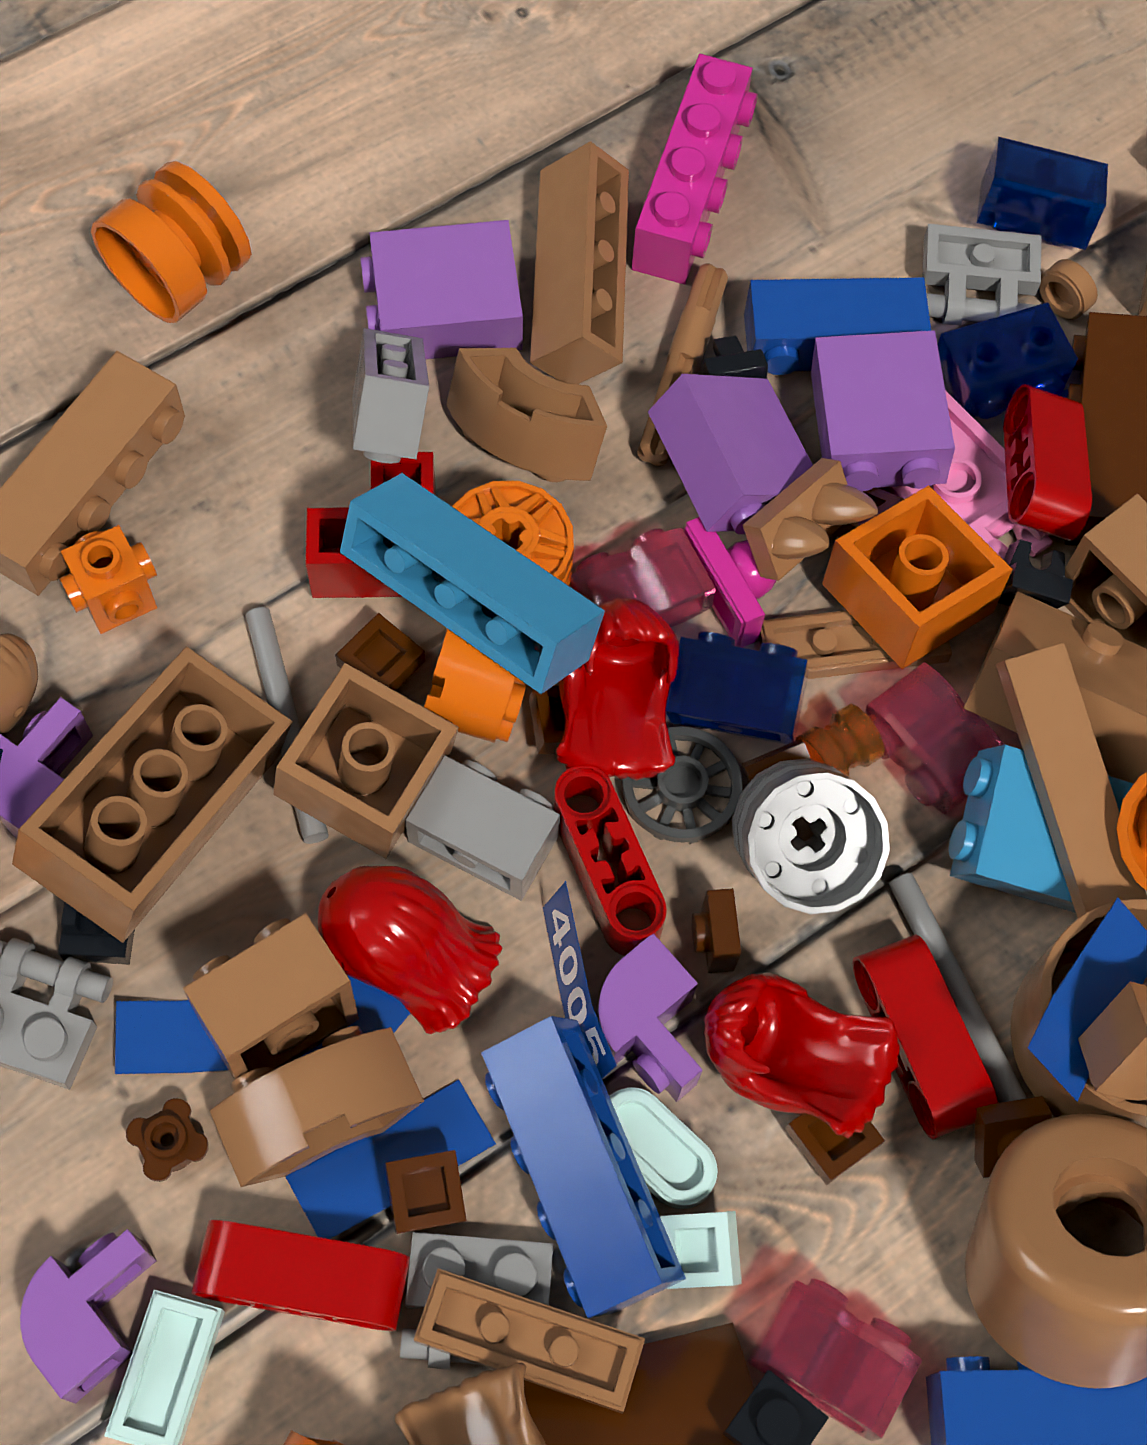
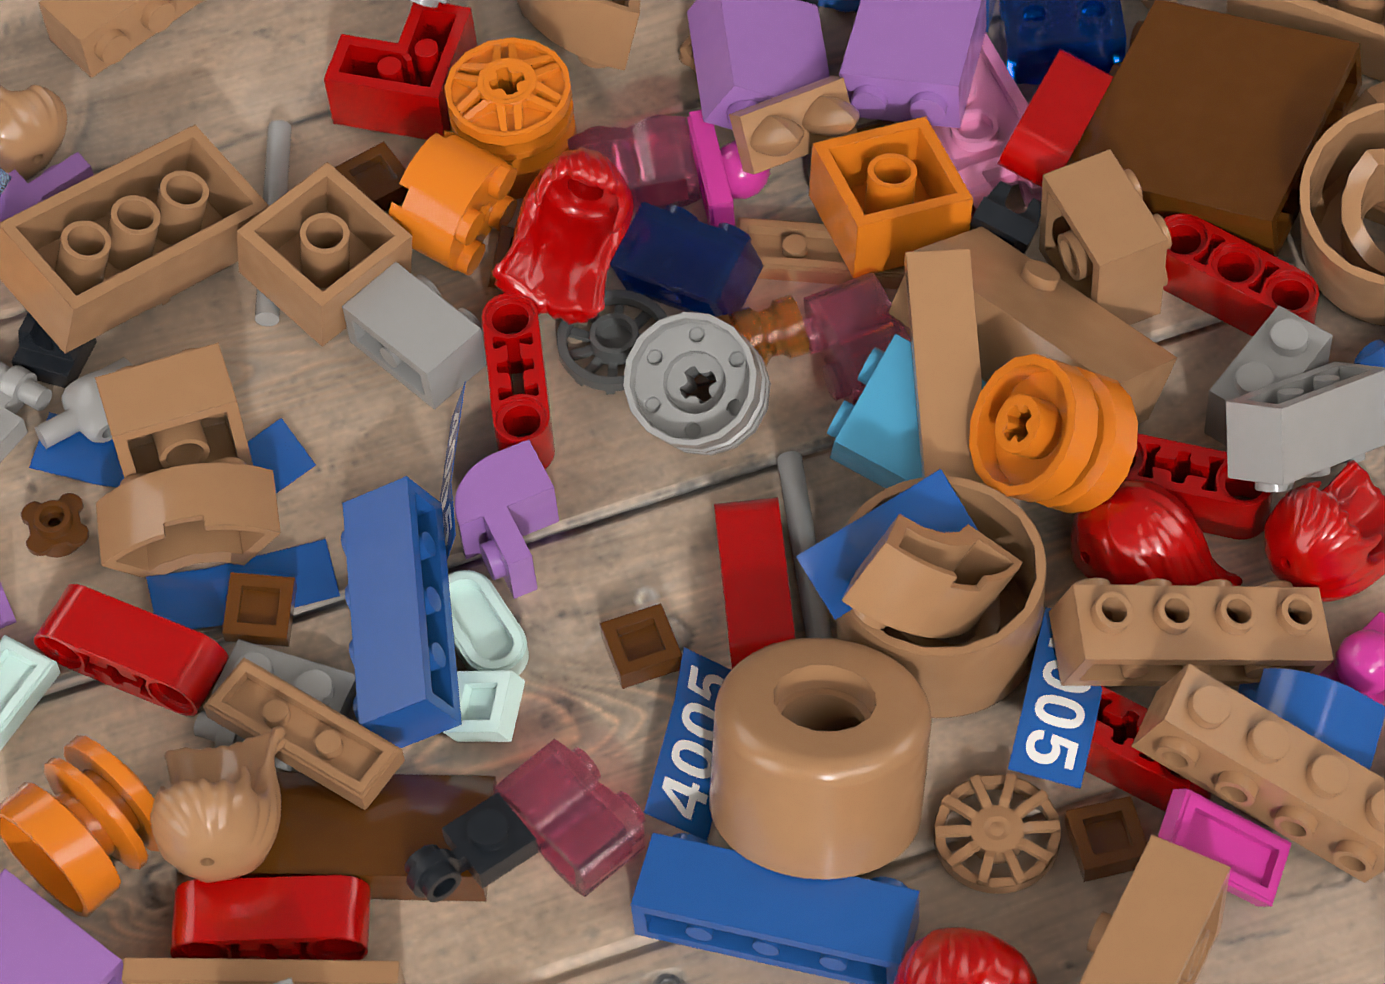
camera: 25 degrees right, 10 degrees down
orange brick [59,525,157,634] -> none
red piece [318,866,503,1034] -> none
dark azure brick [340,473,605,694] -> none
reddish brown plate [692,888,741,973] -> none
red piece [704,973,900,1138] -> none
none -> light grey piece [35,357,132,449]
none -> blue sticker [644,647,731,841]

